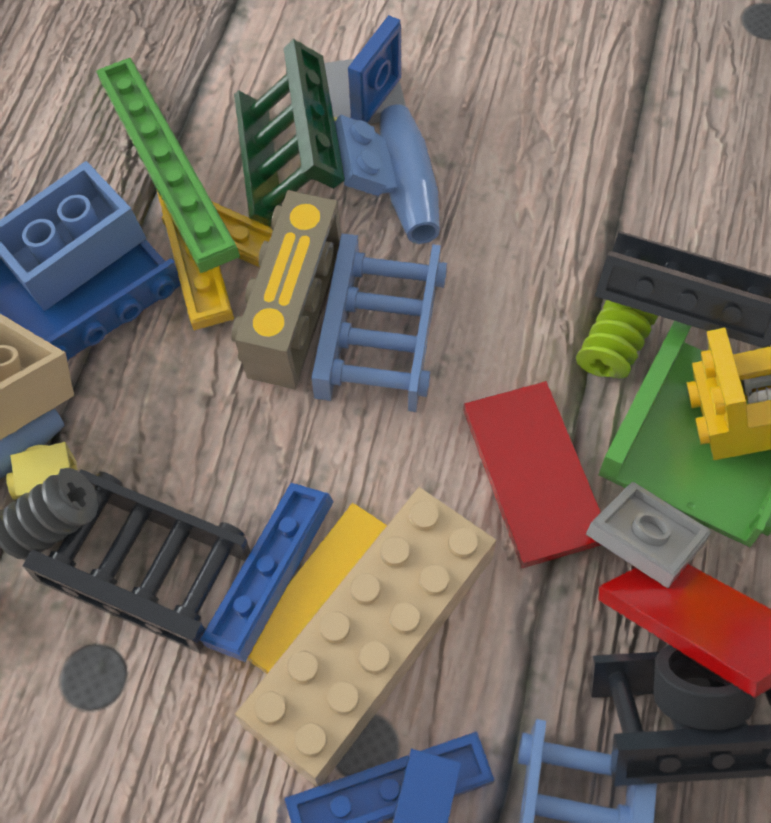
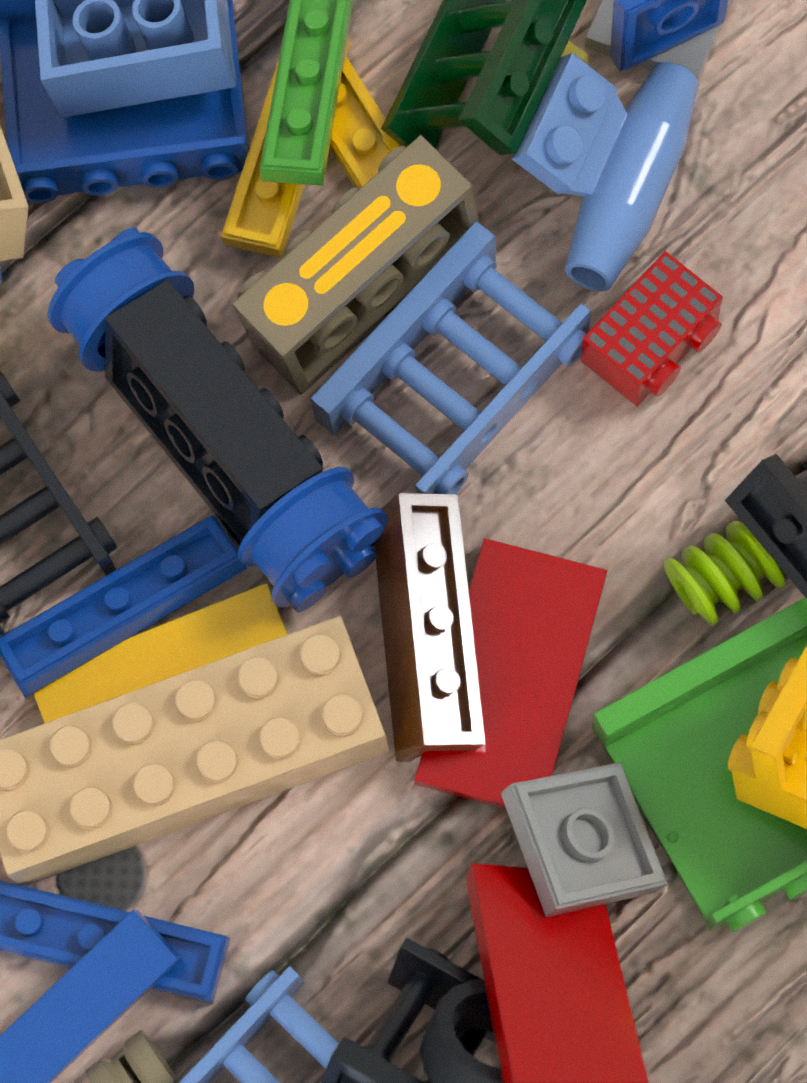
camera: 40 degrees right, 10 degrees up
none -> brick [47,228,388,613]
none -> panel [374,493,485,762]
none -> red brick [581,251,723,407]

